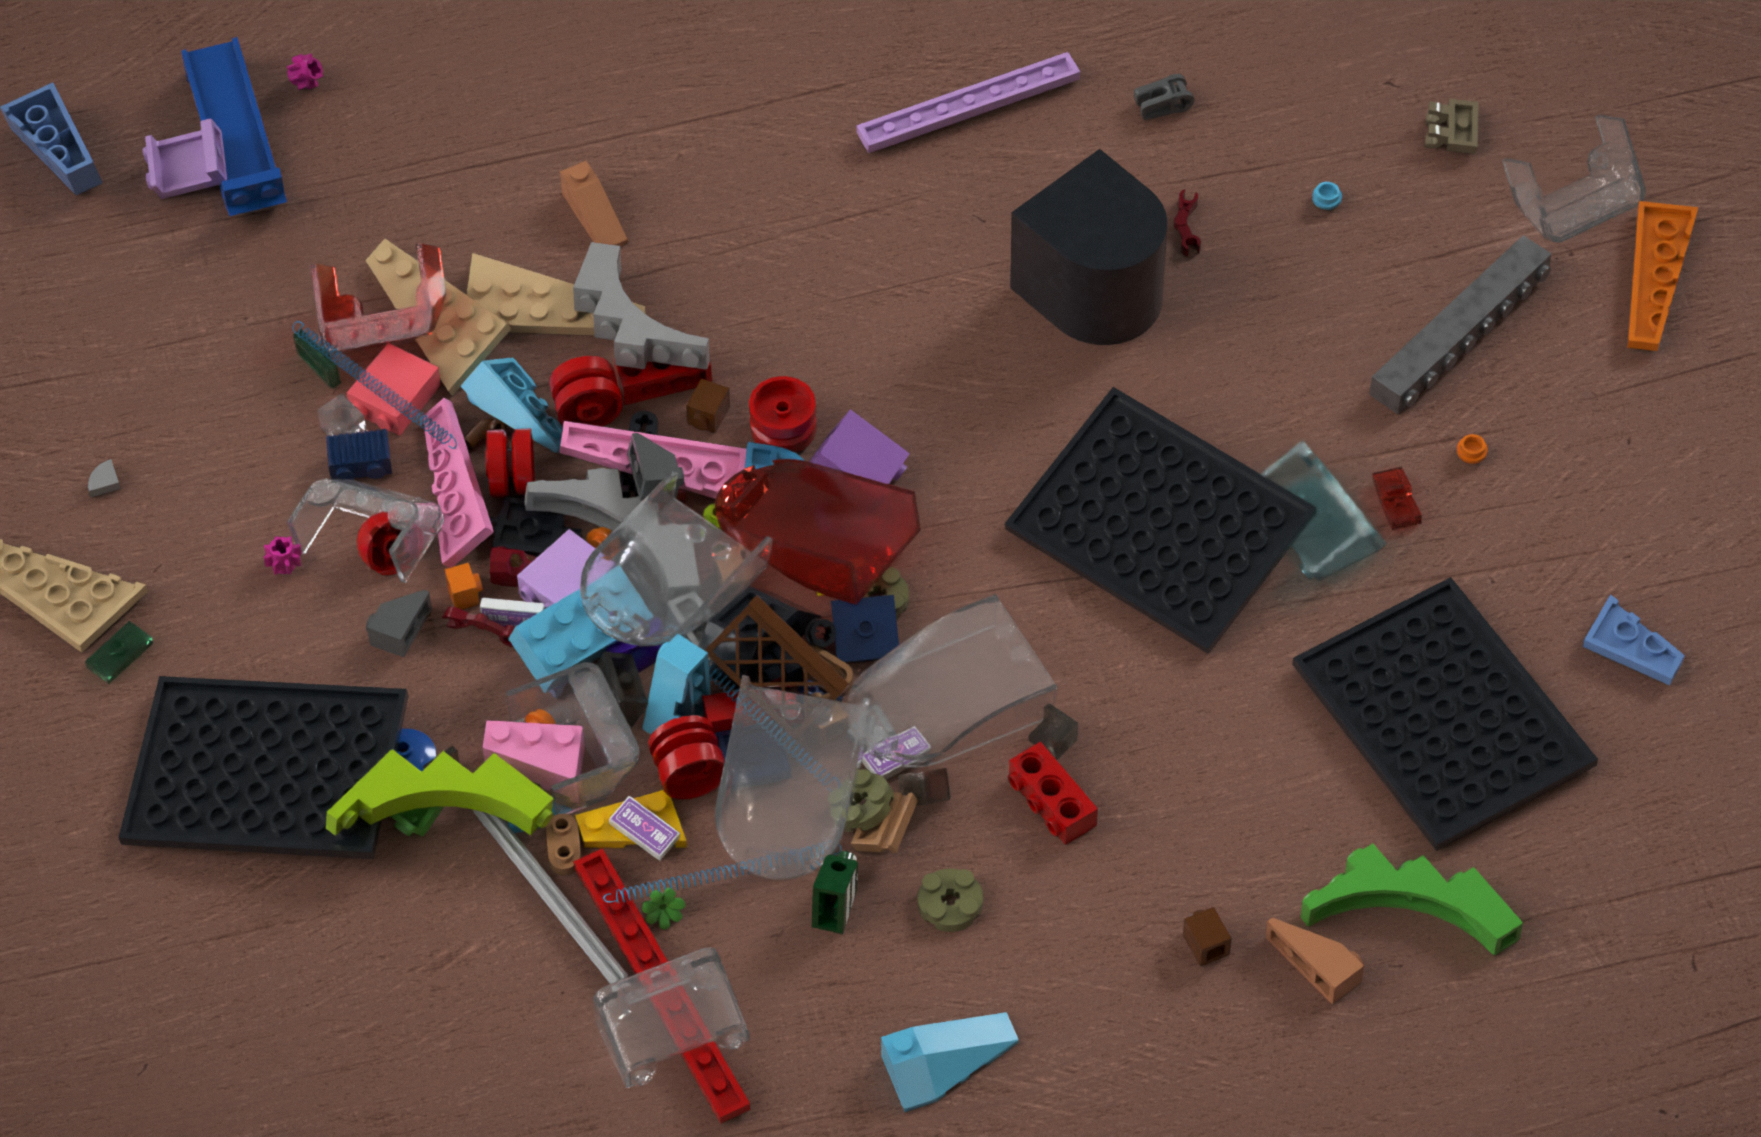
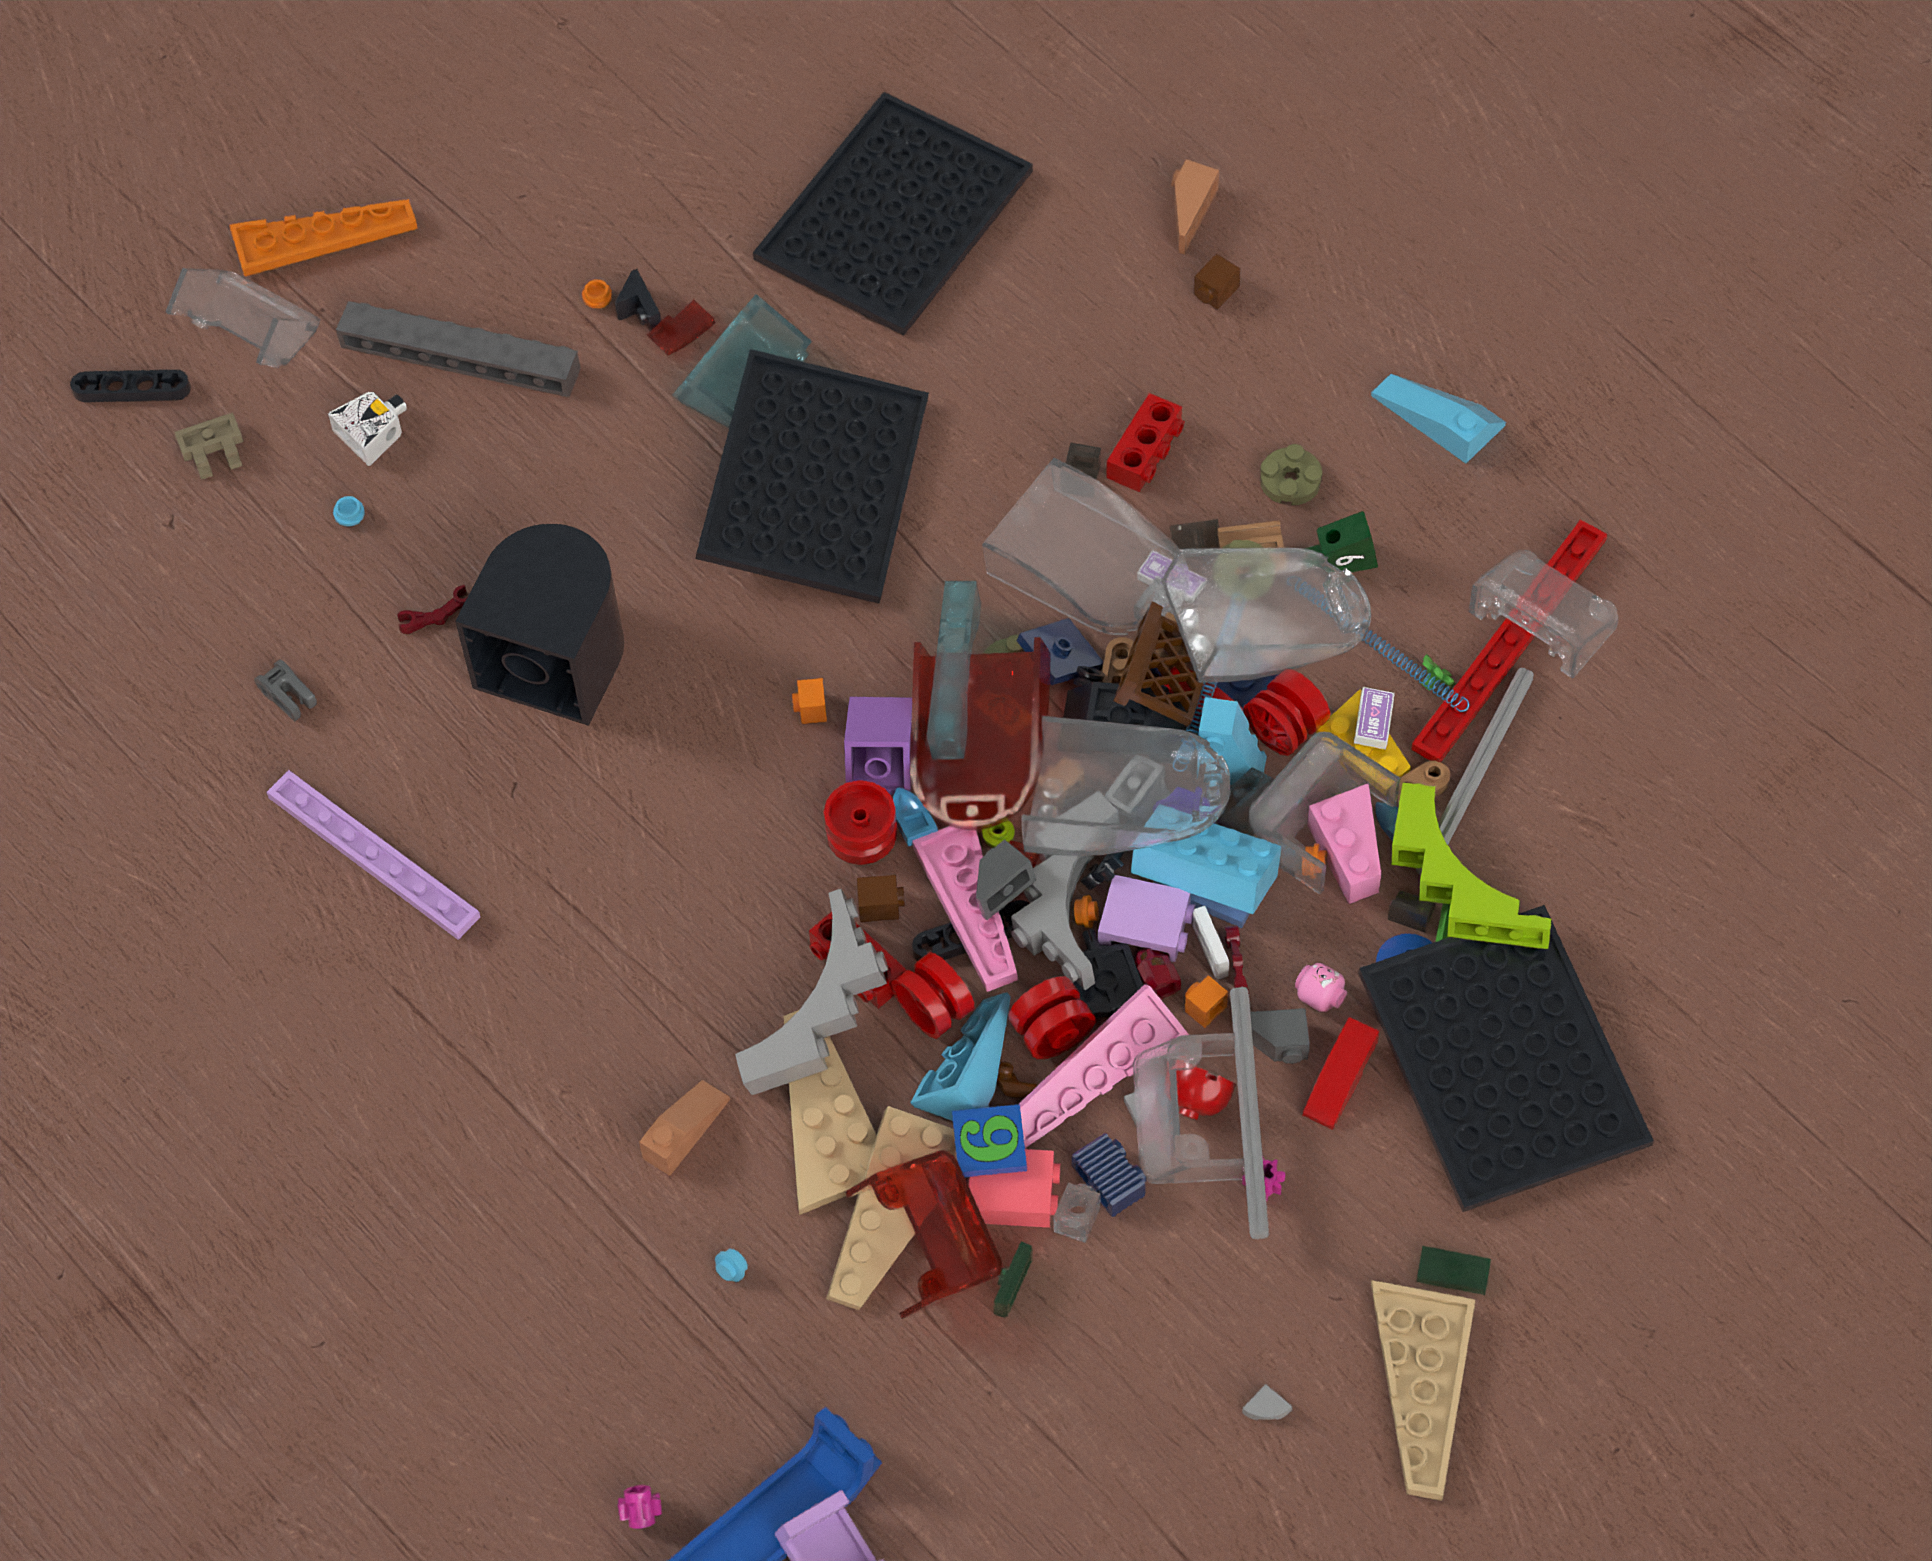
camera: 115 degrees left, 5 degrees up
piece [293,321,457,449] -> none
bright green arch [1300,843,1523,956] -> none
medium blue wing [1583,594,1685,686] -> none
none -> black beam [70,369,191,403]
none -> white torso [328,392,407,466]
none -> black slope [615,269,663,335]
none -> medium azure plate [715,1249,748,1282]
none -> orange plate [792,678,827,724]
none -> clear light blue arch [927,581,981,759]
none -> blue tile [952,1104,1027,1178]
none -> light grey axle [1230,987,1269,1240]
none -> bright pink head [1295,963,1347,1012]
none -> red slope [1302,1017,1379,1130]

